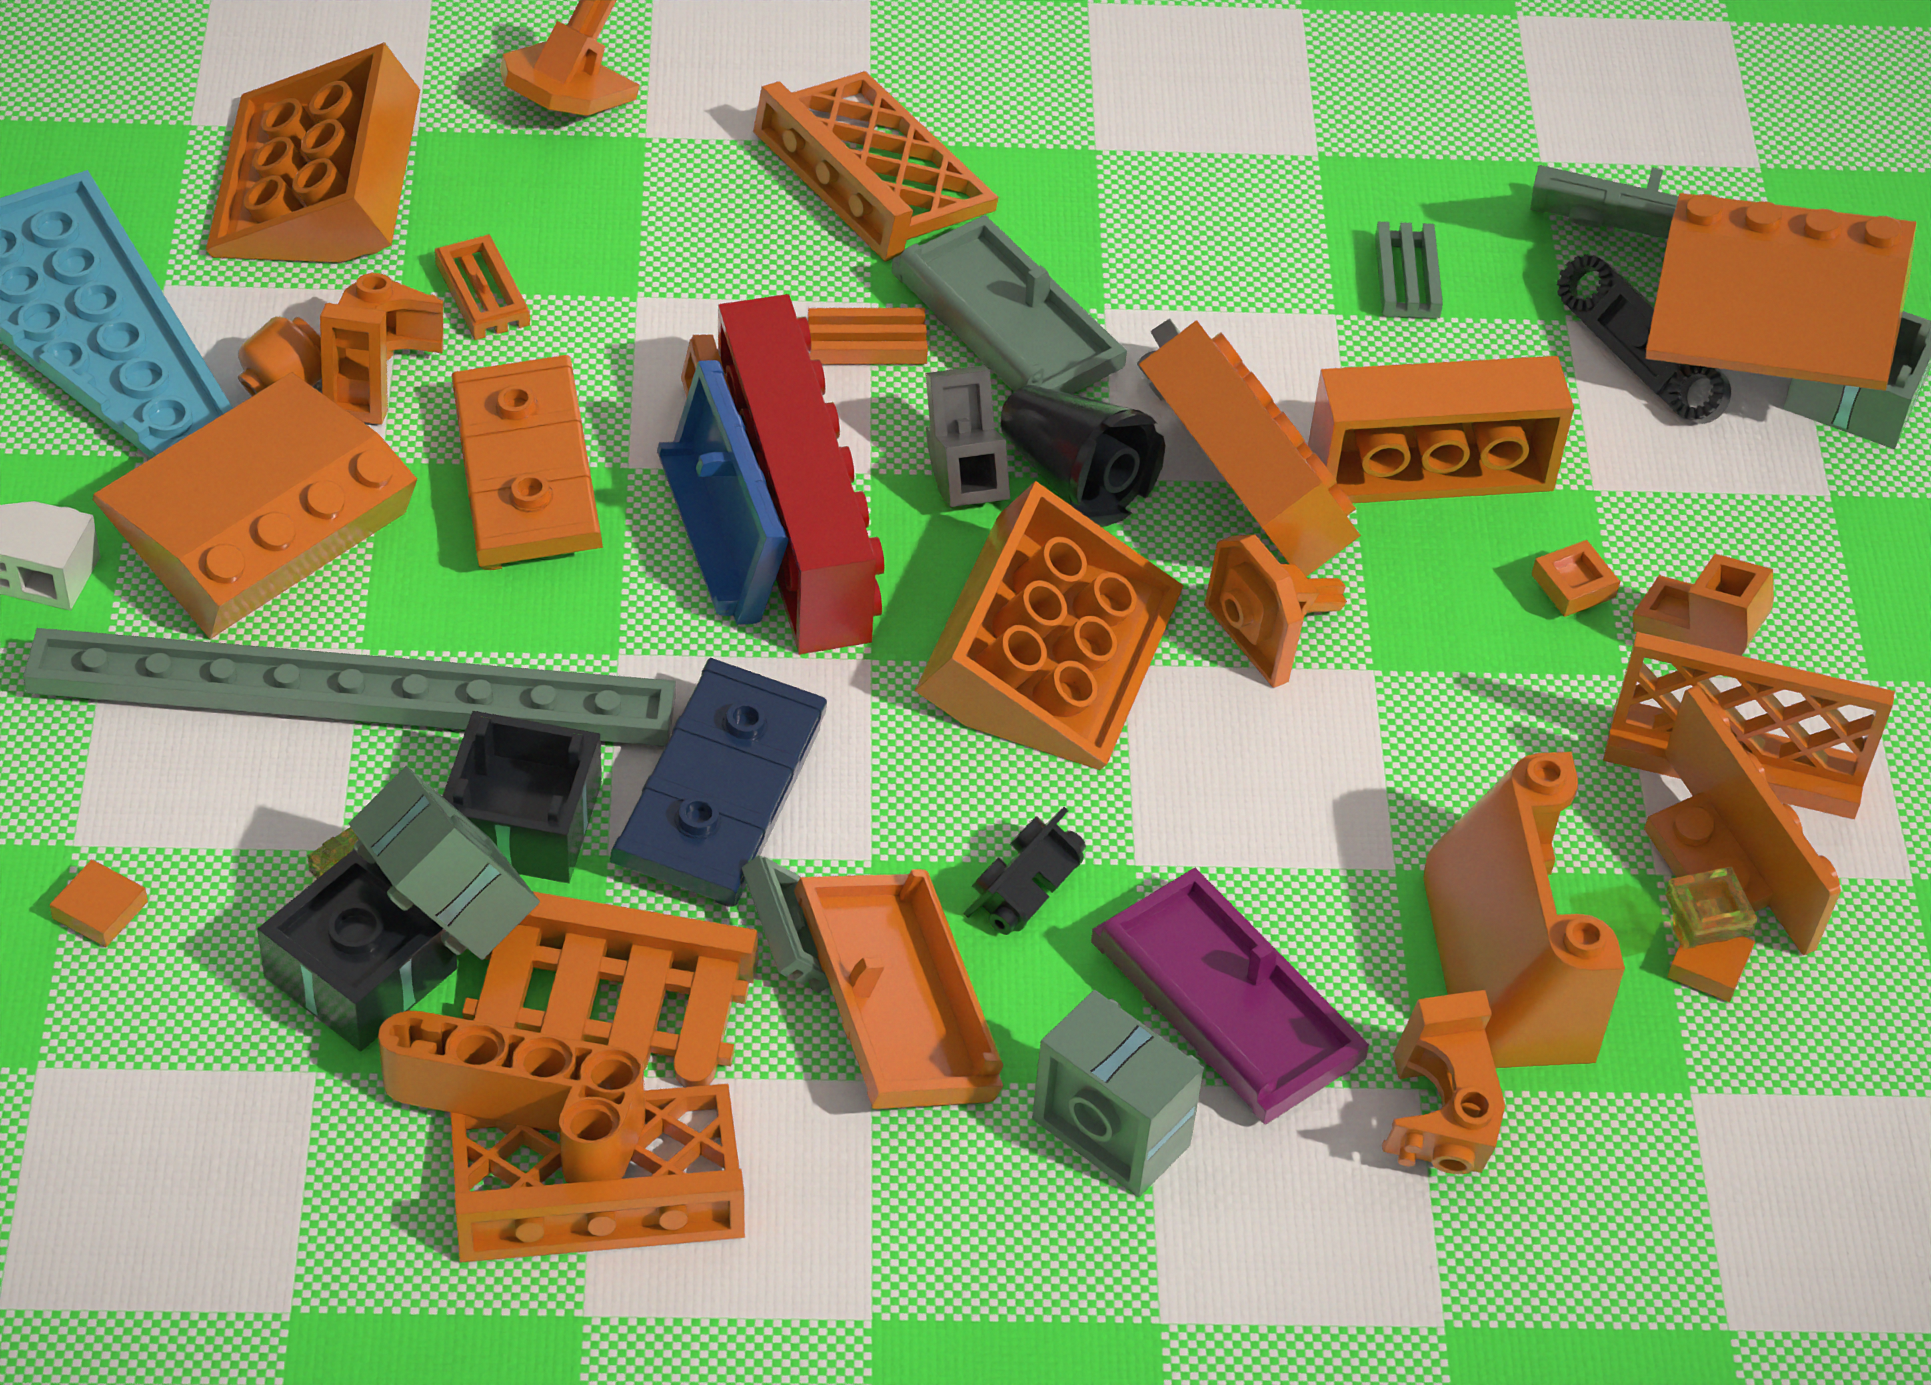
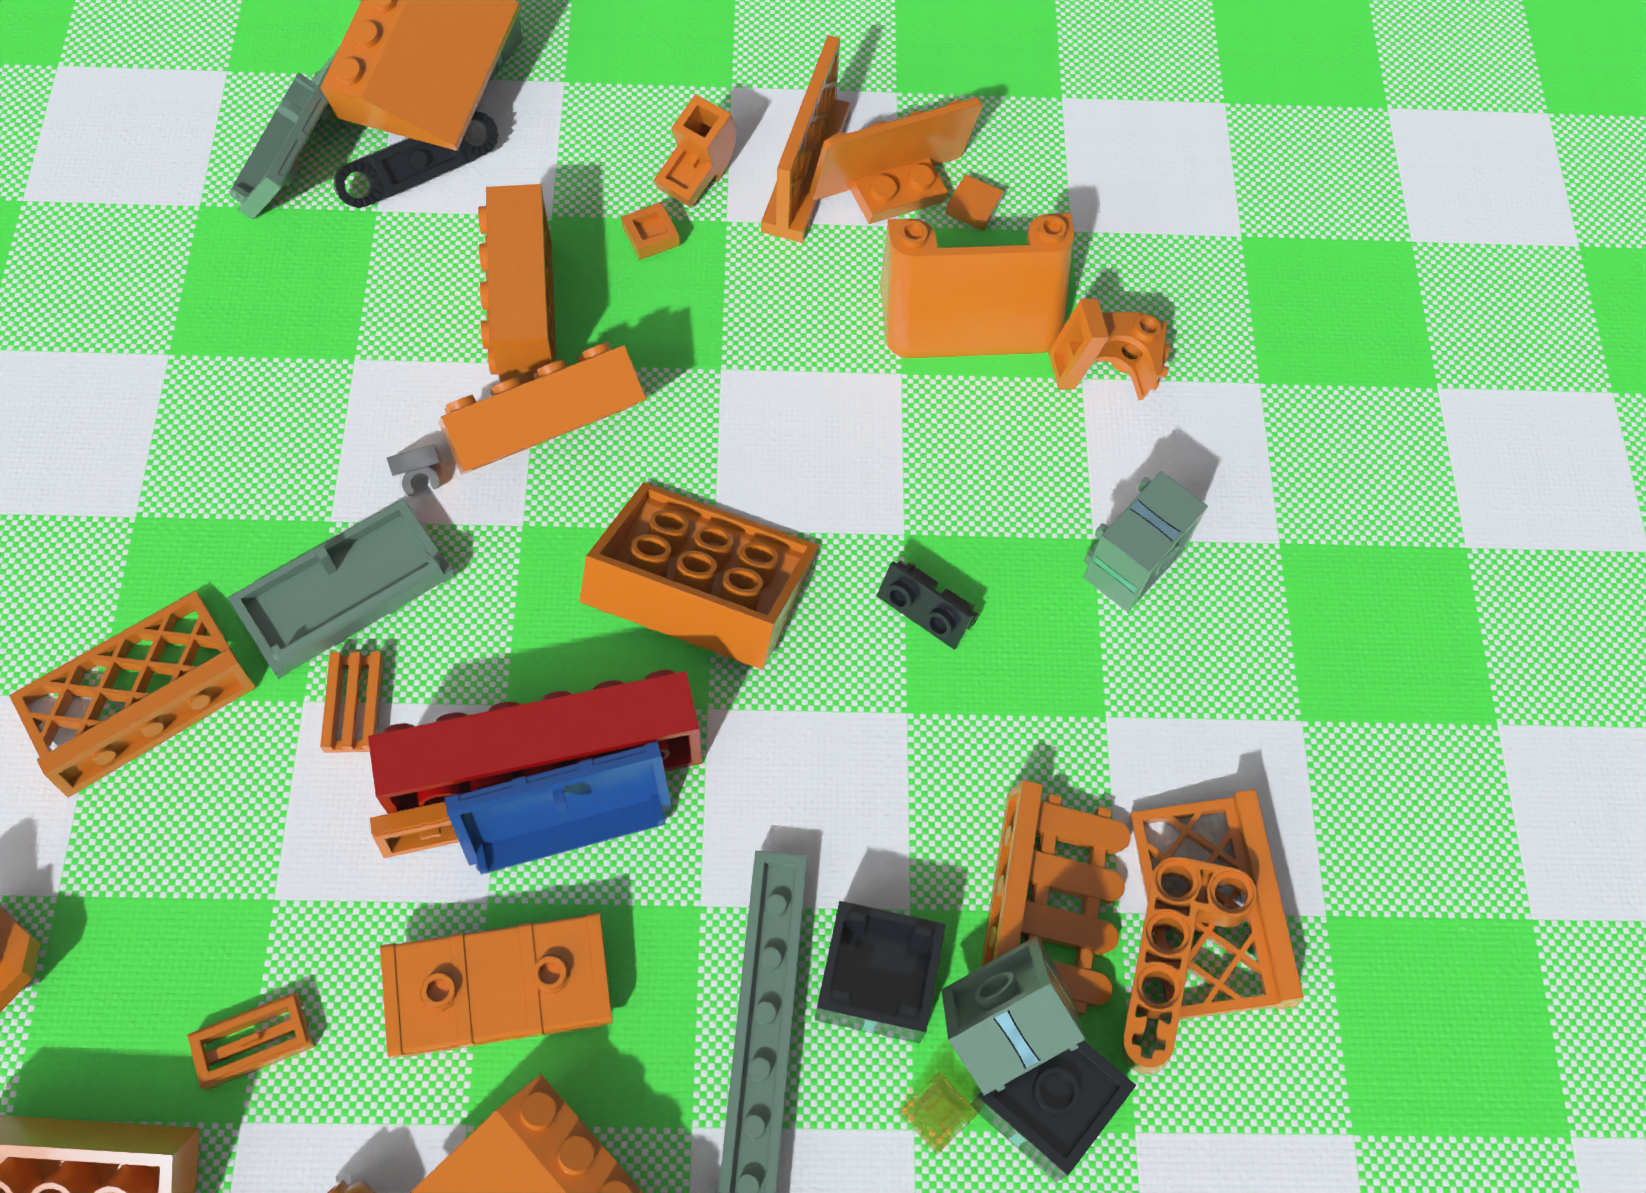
camera: 90 degrees left, 15 degrees up
orange tile [320,272,443,425] -> none
dark blue container [610,658,827,907] -> none
sand green tile [742,855,830,993] -> none
orange container [794,869,1003,1109] -> none
flat silver brick [925,365,1010,507] -> none
black cone [1000,385,1166,526] -> none
magenta container [1091,867,1369,1125] -> none
orange piece [1204,534,1347,688] -> none
sand green tile [1375,222,1443,318] -> none
clear yellow tile [1665,867,1758,950] -> none

